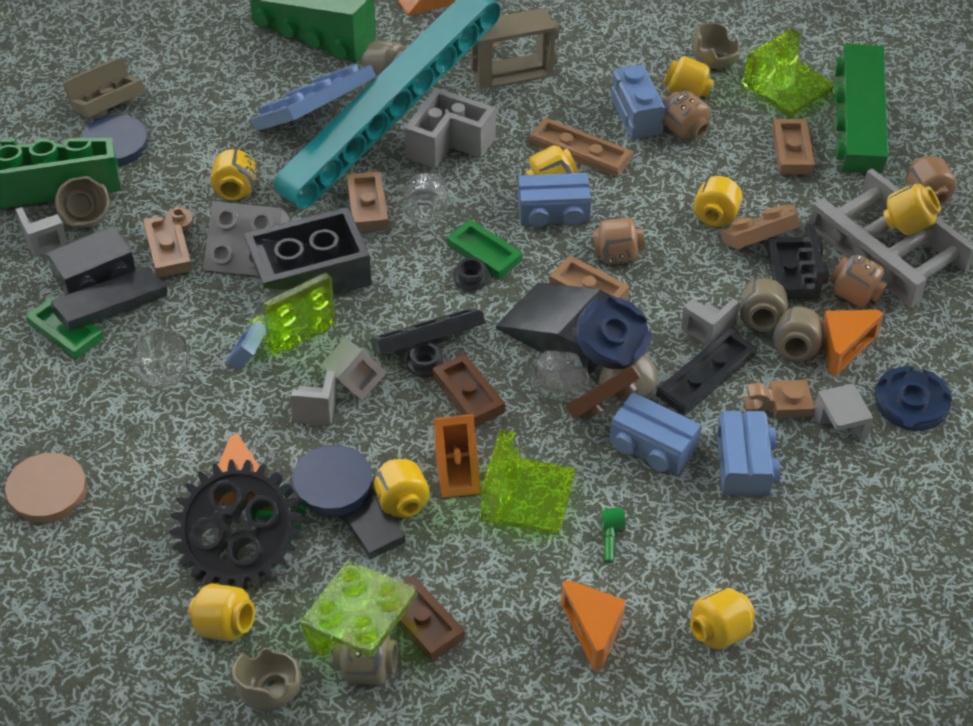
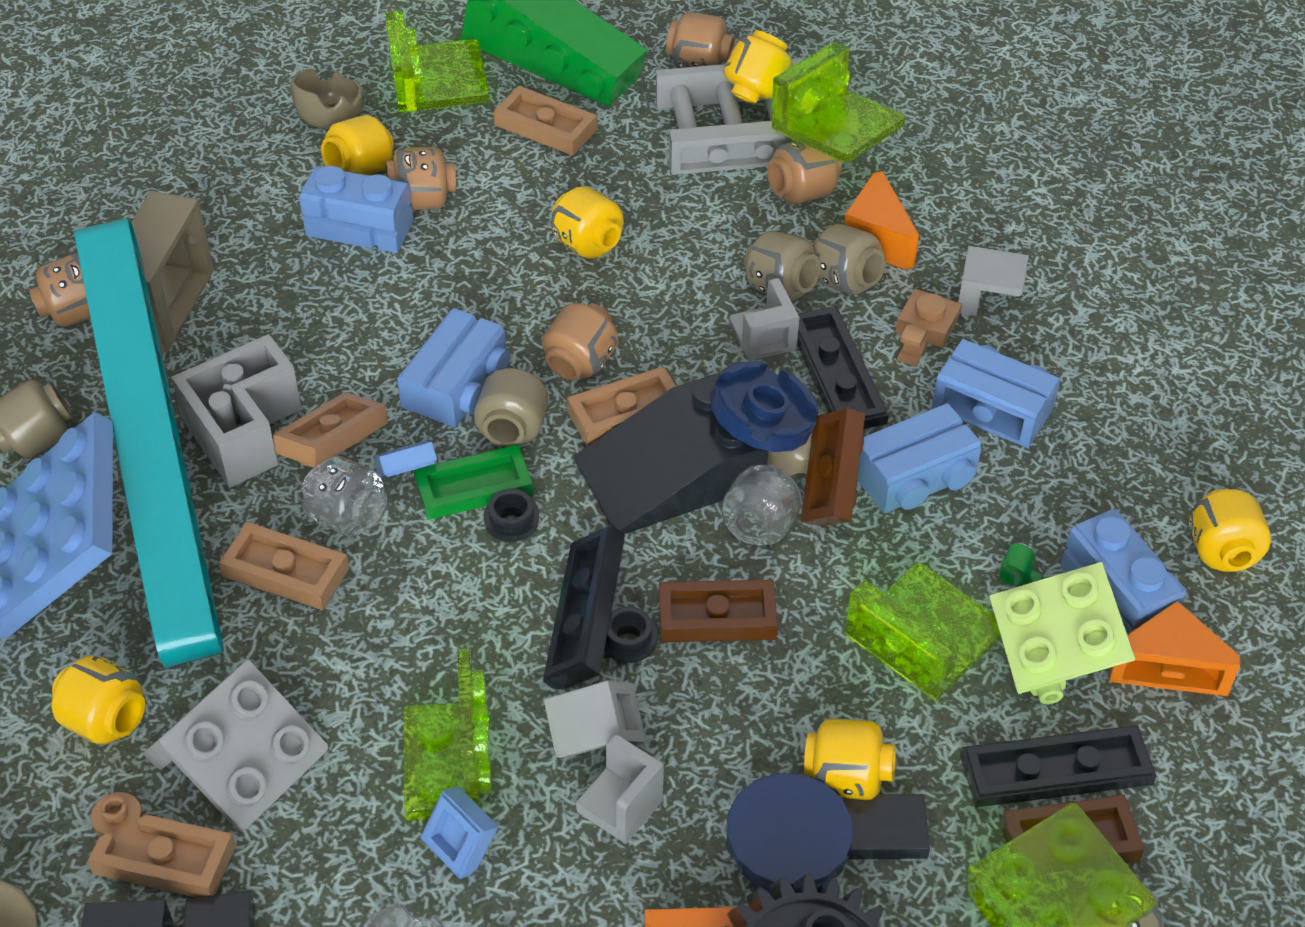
camera: 60 degrees left, 0 degrees up
black slope [244,207,372,294] -> none
orange slope [433,414,481,498] -> none
yellow head [525,145,578,175] -> none
medium nougat tile [529,118,634,178] -> none
medium nougat hinge [720,204,801,249] -> none
black bracket [766,223,829,299] -> none
dark blue tile [874,366,952,431] -> none
none -> medium nougat plate [273,392,388,468]
none -> medium blue tile [372,441,437,477]
none -> dark tan head [474,368,548,447]
none -> clear neon green bracket [772,41,905,163]
none -> black tile [960,725,1157,808]
none -> yellowish green hinge [989,562,1135,704]
none -> medium blue brick [1061,509,1187,635]

